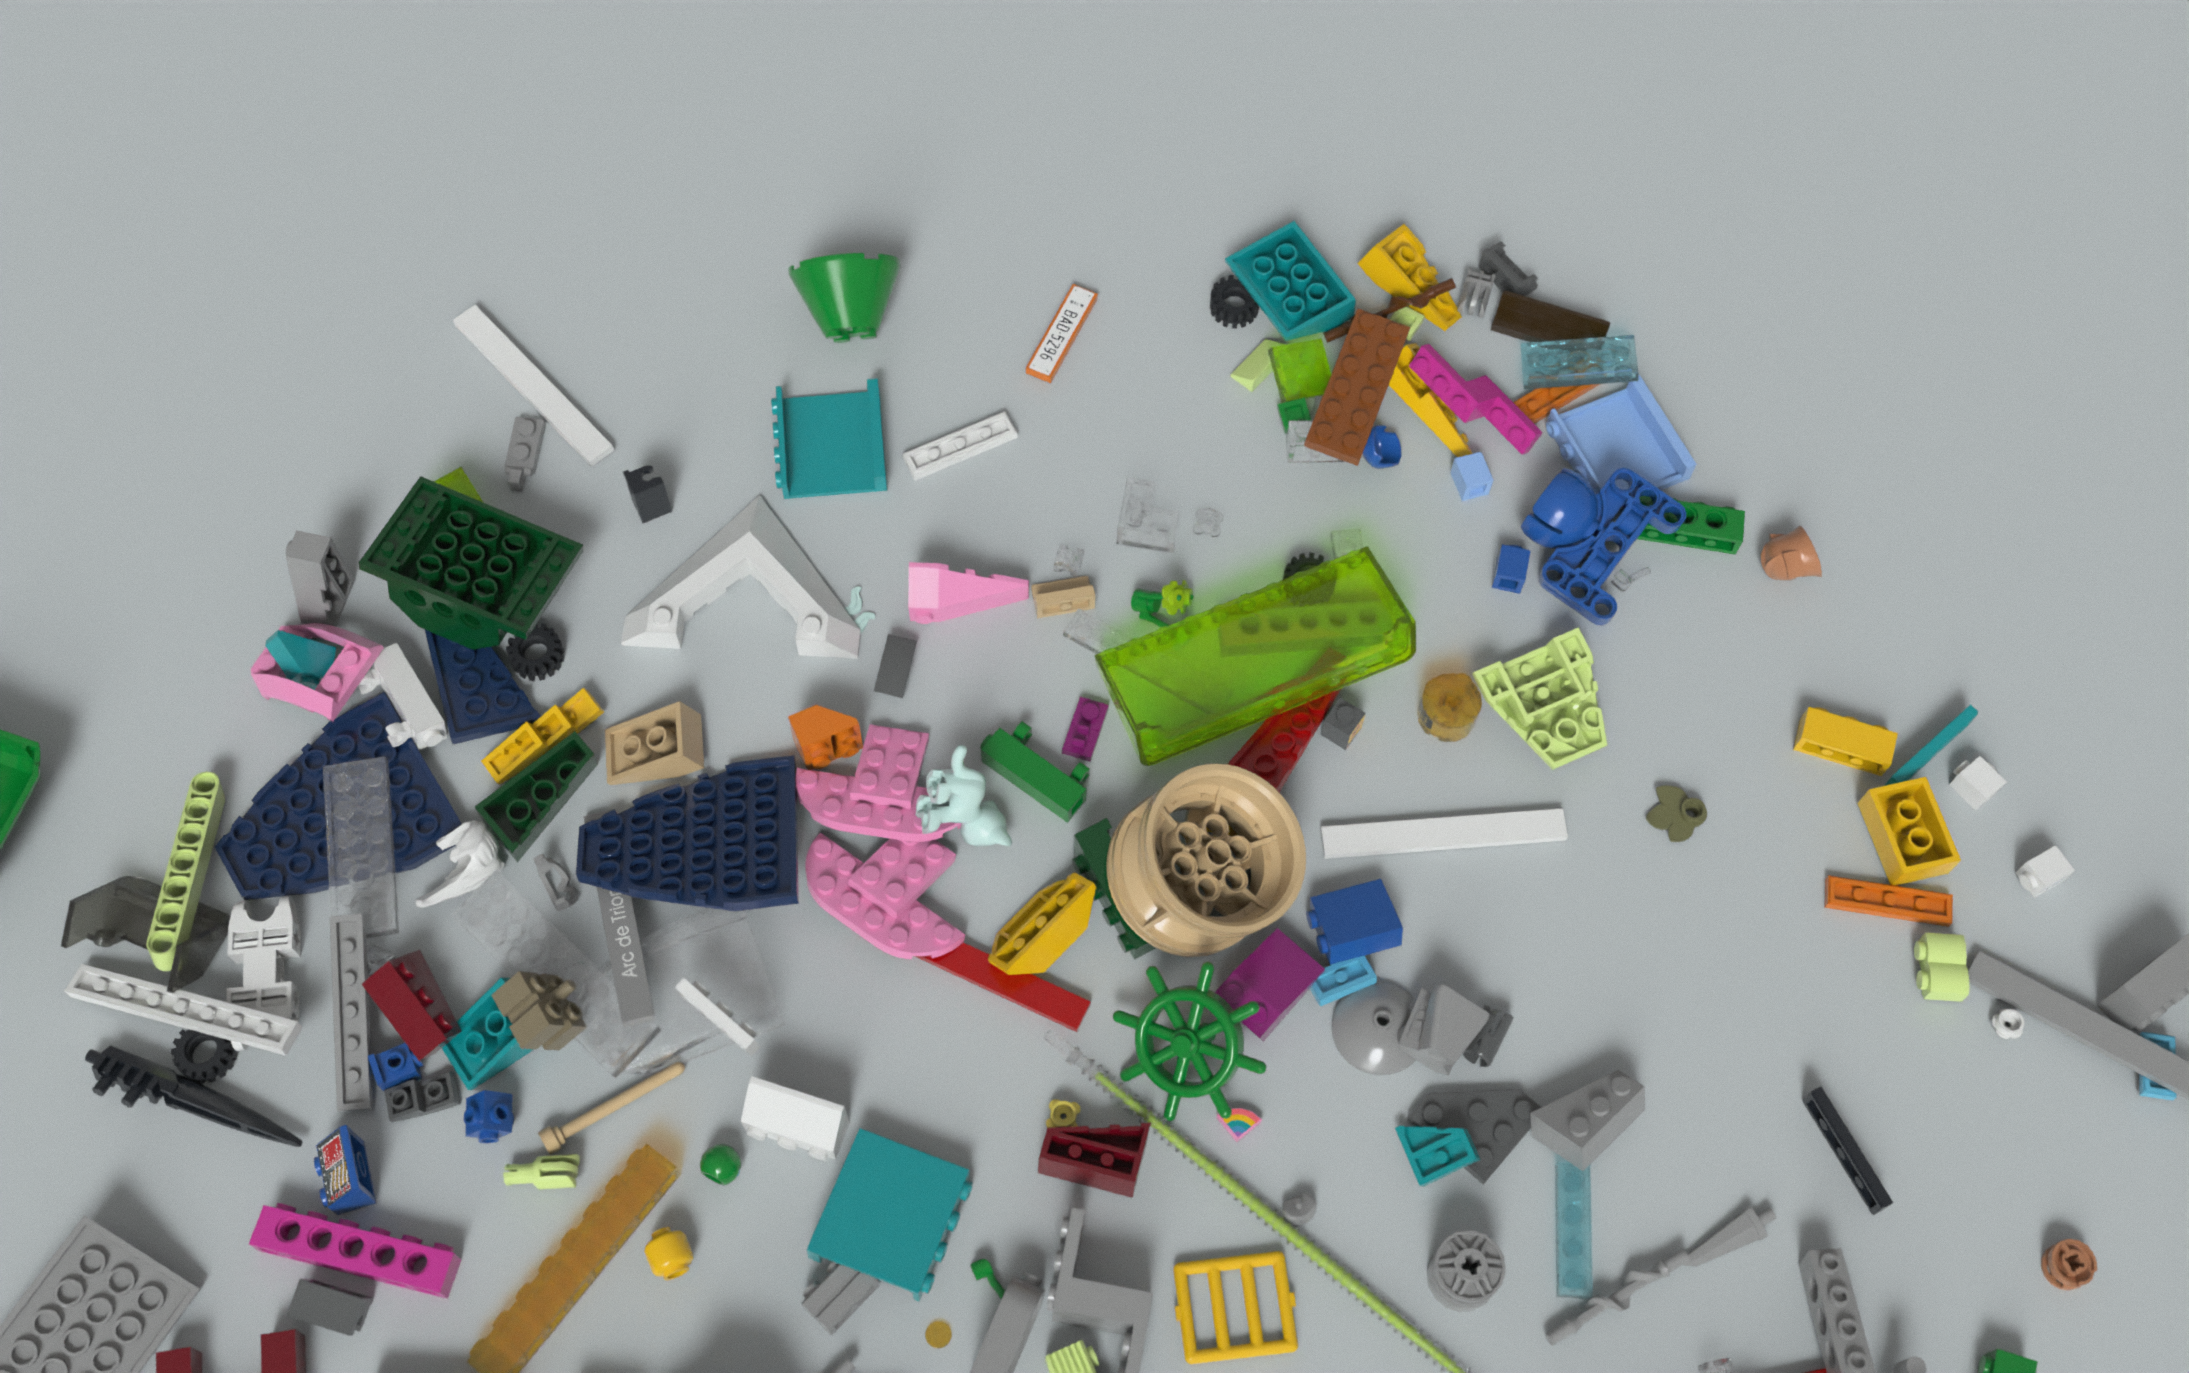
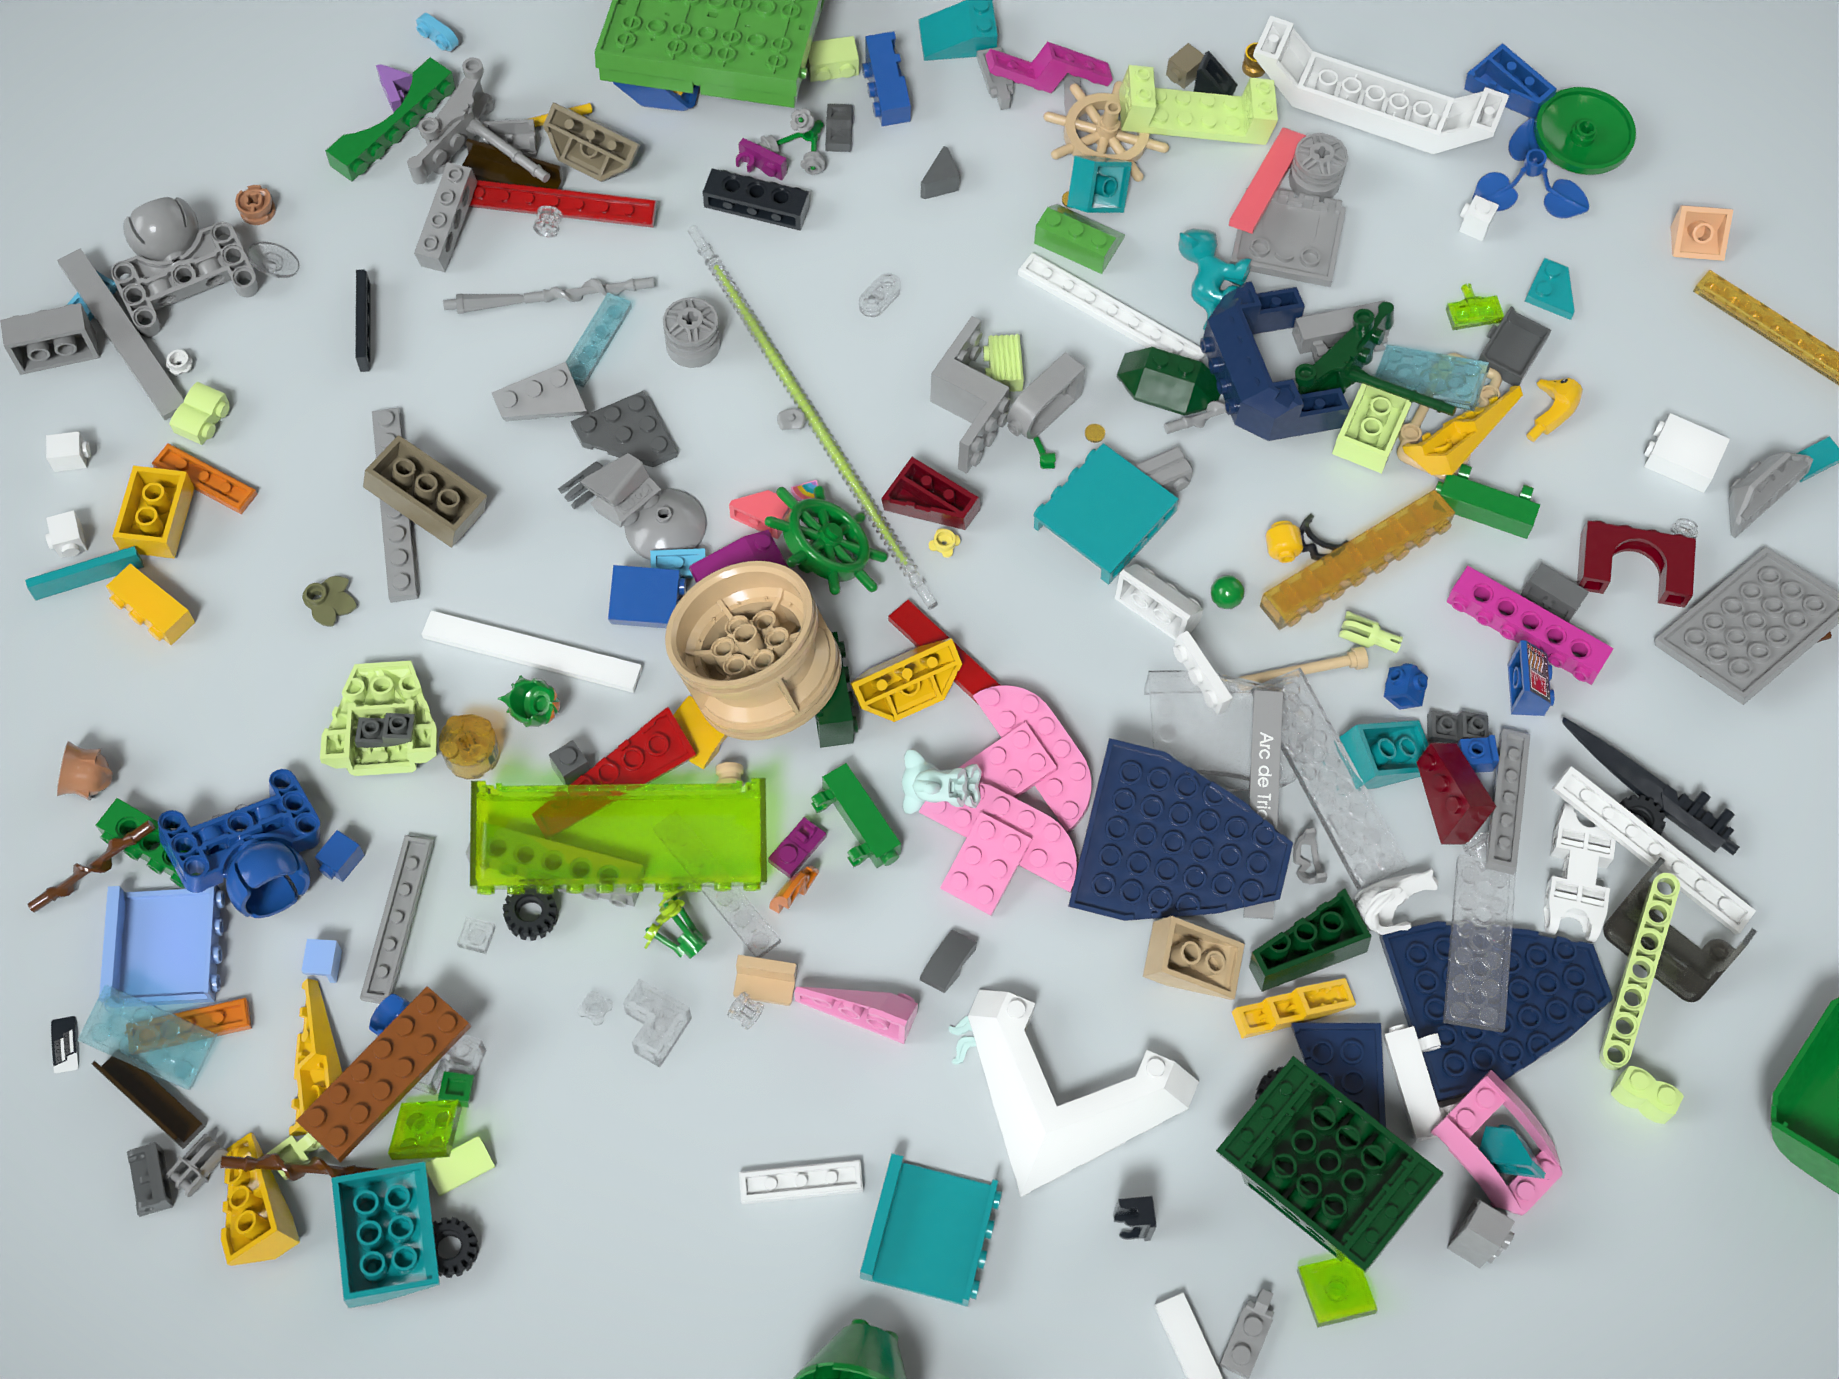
camera: 160 degrees left, 0 degrees up
dark tan brick [491,971,587,1051] -> none
orange slope [788,705,863,770] -> none
tile [1026,284,1098,383] -> none
yellow bar [1173,1251,1298,1364] -> none
teal wing [1395,1126,1481,1187] -> none
dark pink bracket [1409,344,1543,455] -> none
none -> reddish brown piece [28,820,155,913]
none -> sticker [51,1016,78,1073]
none -> light grey beam [111,197,259,337]
none -> clear dish [247,242,300,278]
none -> dark grey slope [355,713,415,748]
none -> light grey tile [360,835,434,1004]
none -> dark tan brick [363,435,487,548]
none -> light grey plate [372,408,418,603]
none -> green hair [498,675,560,727]
none -> tan wheel [716,762,744,794]
none -> coral slope [729,490,791,539]
none -> orange brick [769,865,819,913]
none -> black helmet [1299,514,1350,562]
none -> yellowish green brick [1611,1066,1684,1124]

